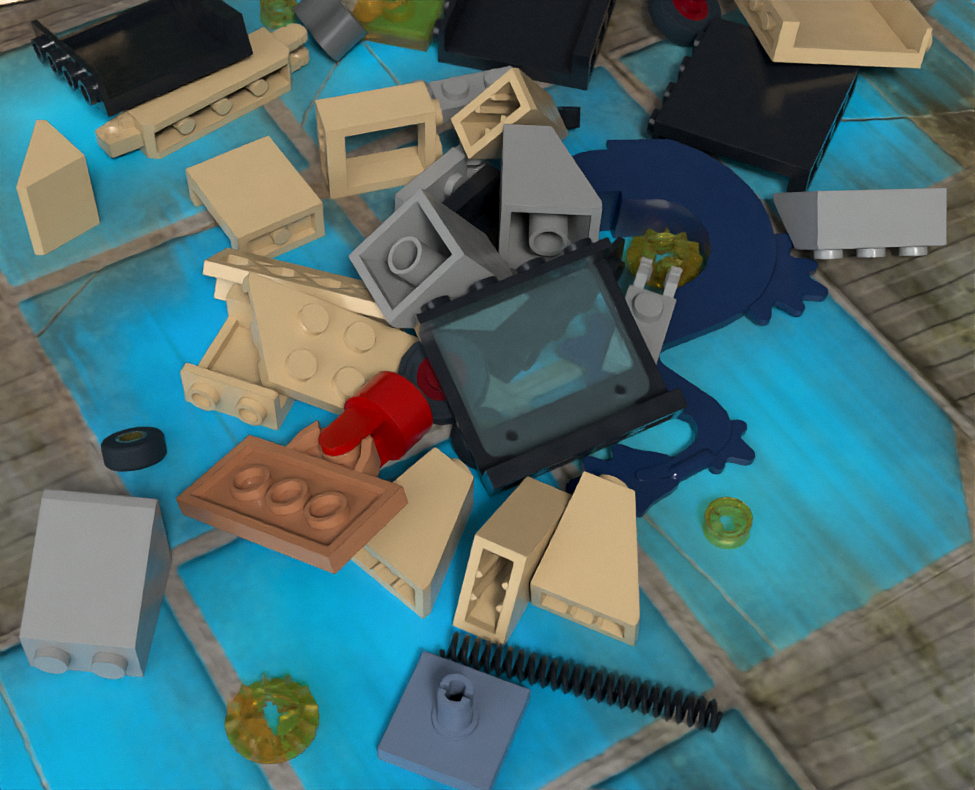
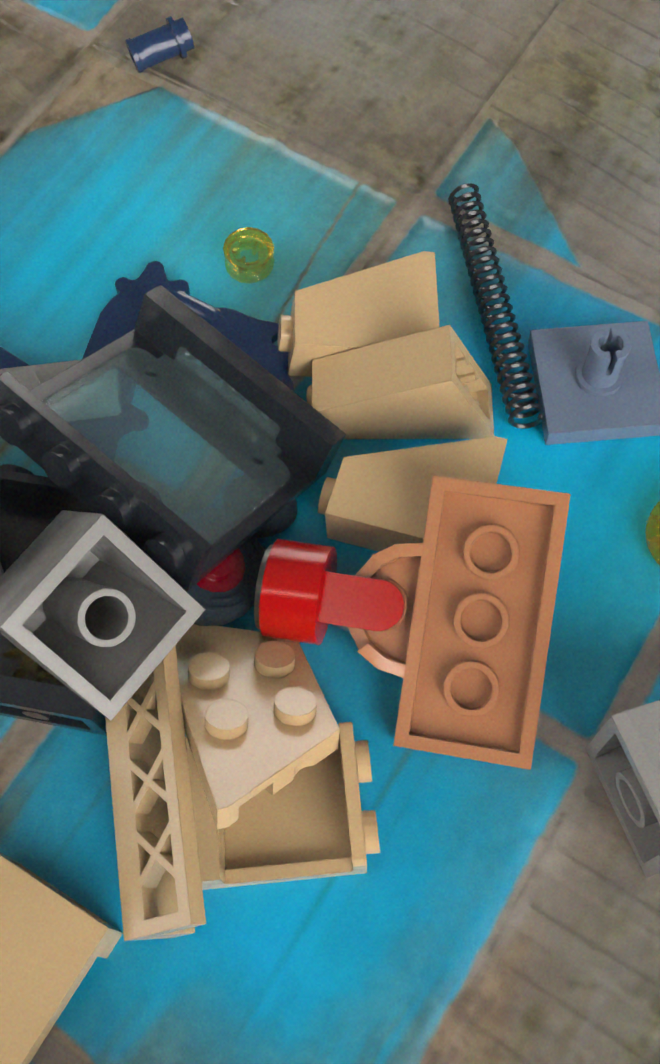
camera: 110 degrees left, 15 degrees up
black wheel [101,427,167,472] -> none

